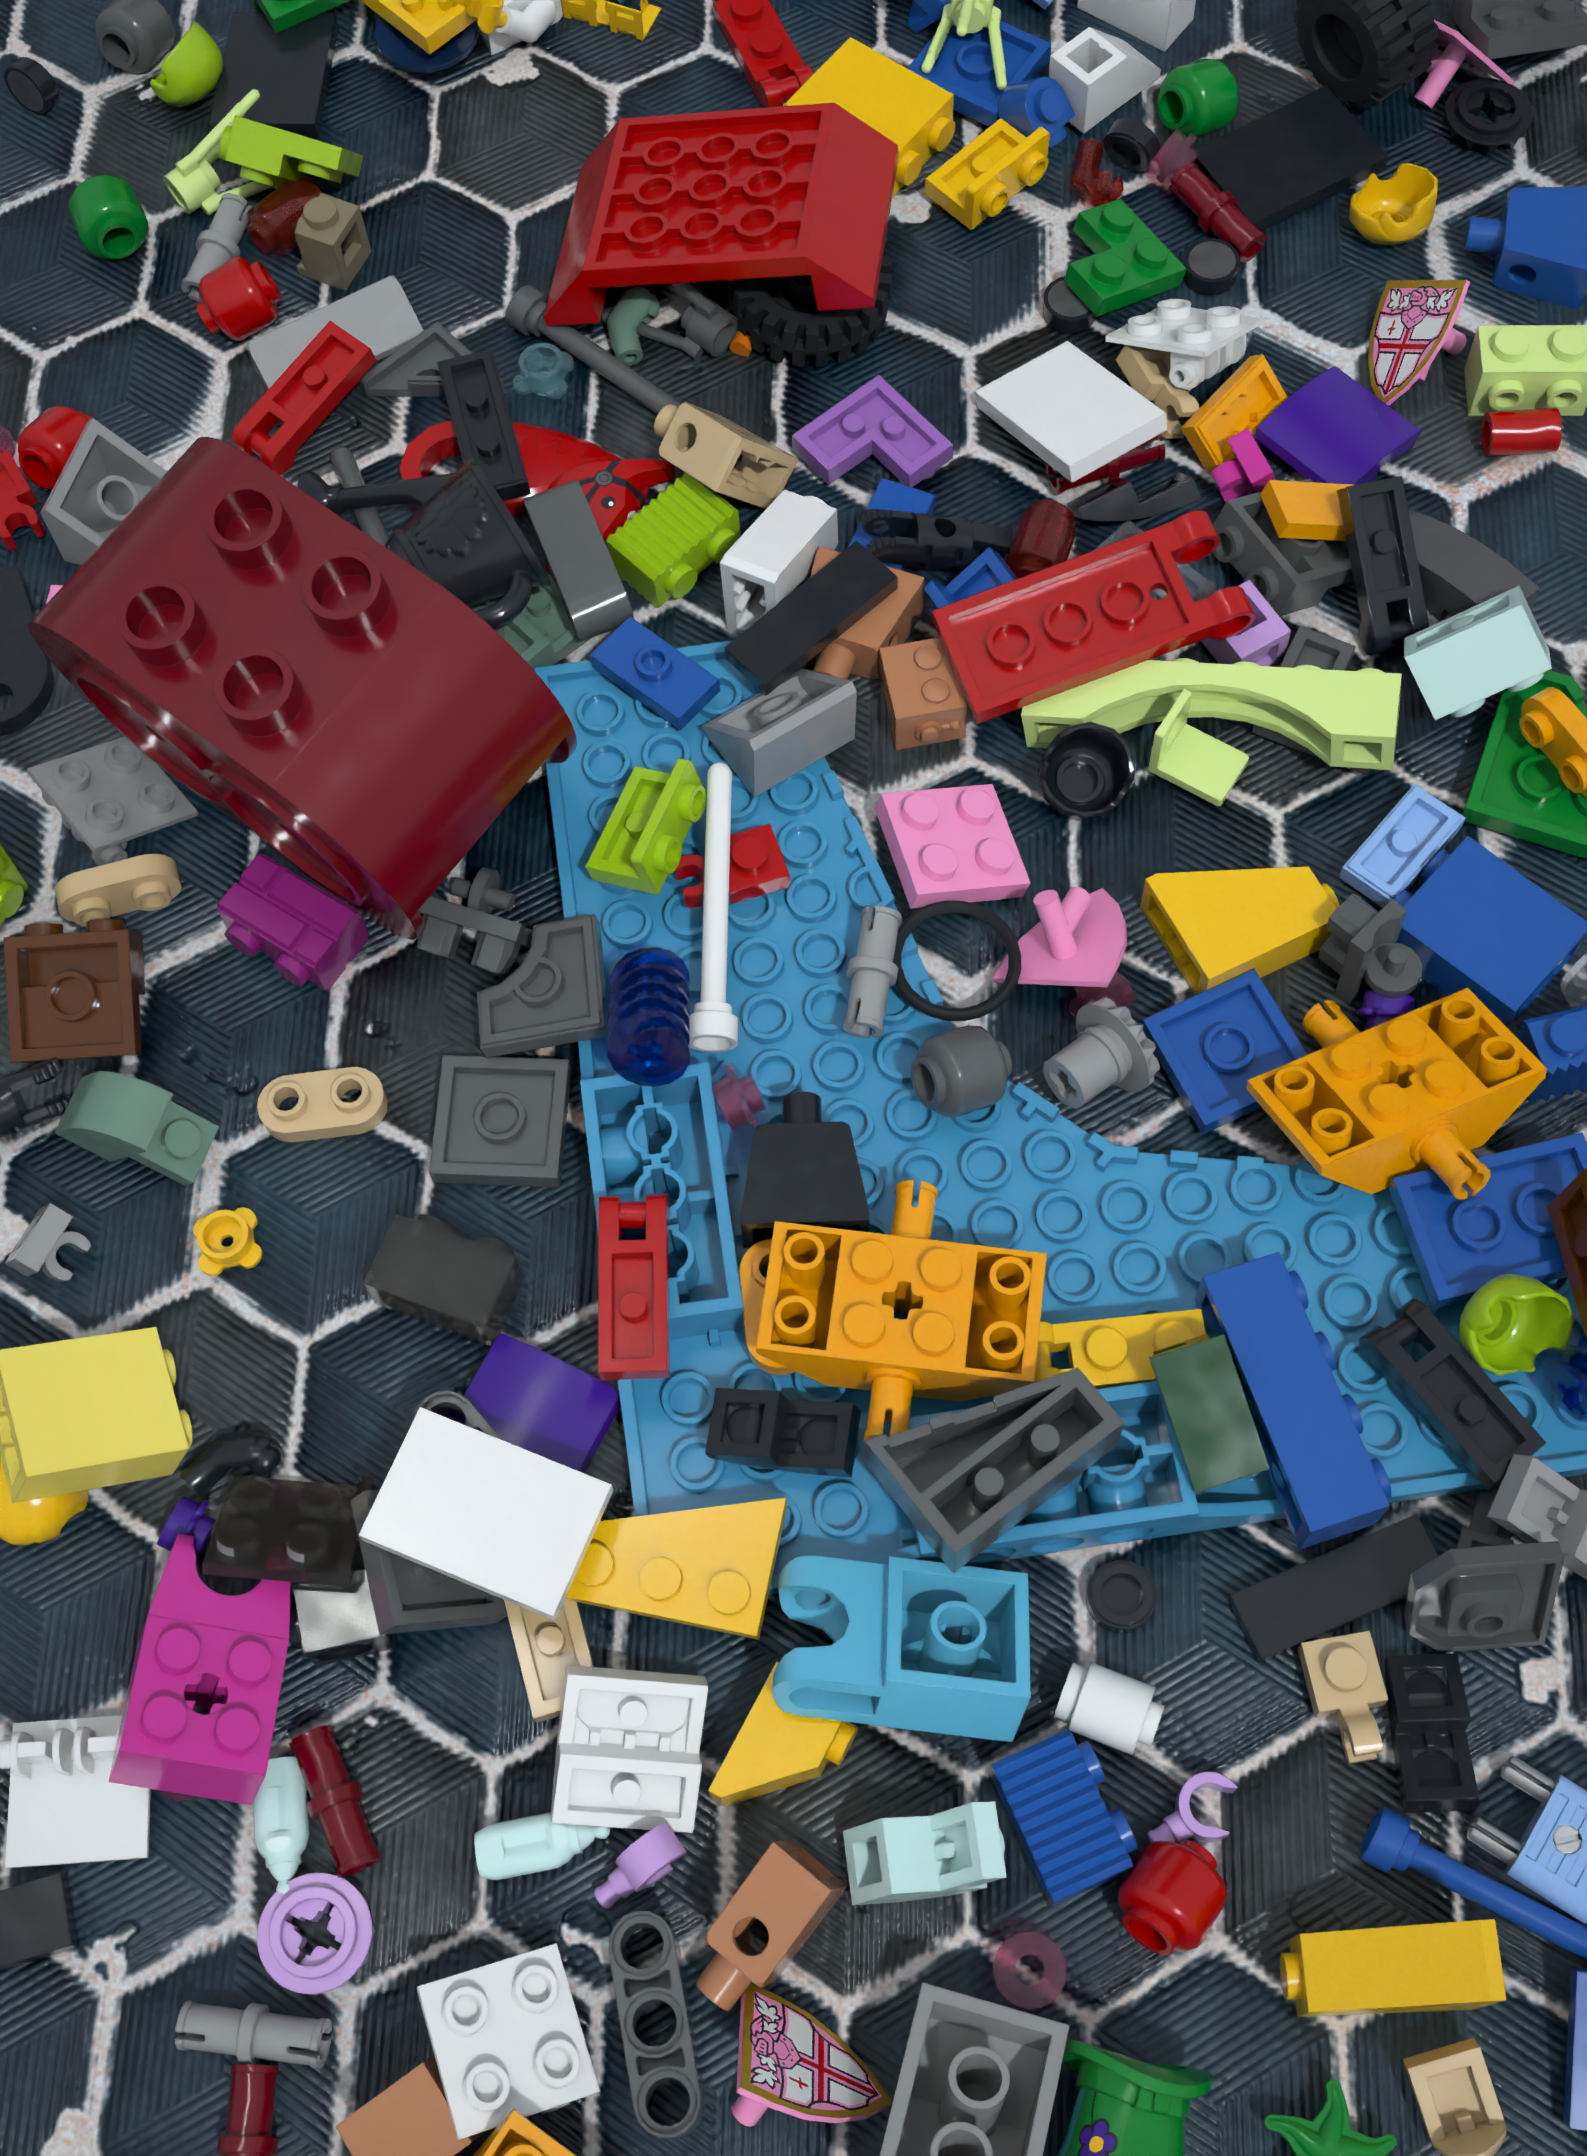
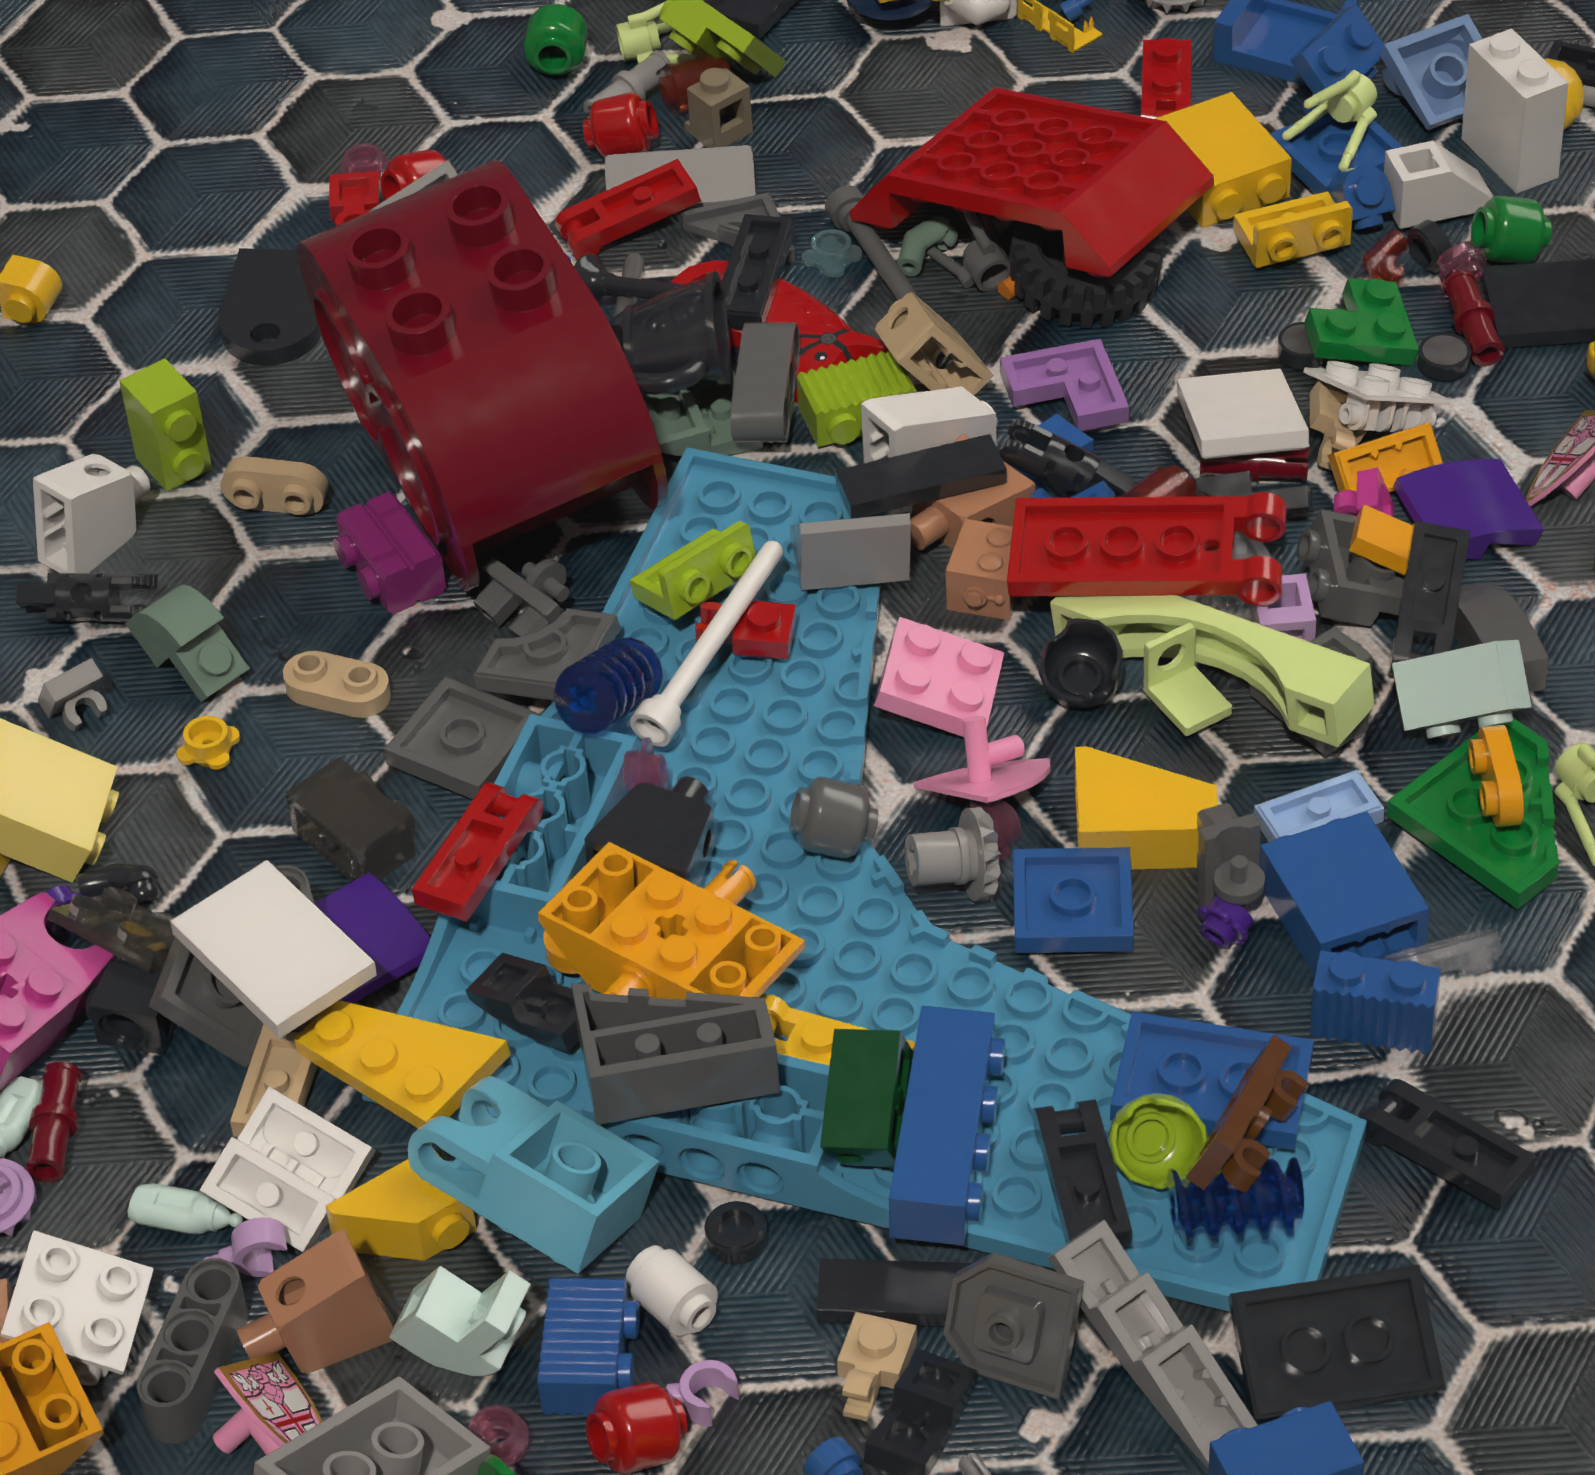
camera: 25 degrees right, 20 degrees down
reddish brown plate [3,919,145,1063] -> none
light grey hinge [27,736,198,866] -> none
blue plate [590,616,720,730] -> none
light grey pin [842,906,902,1038] -> none
black tyre [893,901,1022,1021] -> none
light orange slope [1247,988,1547,1200] -> none

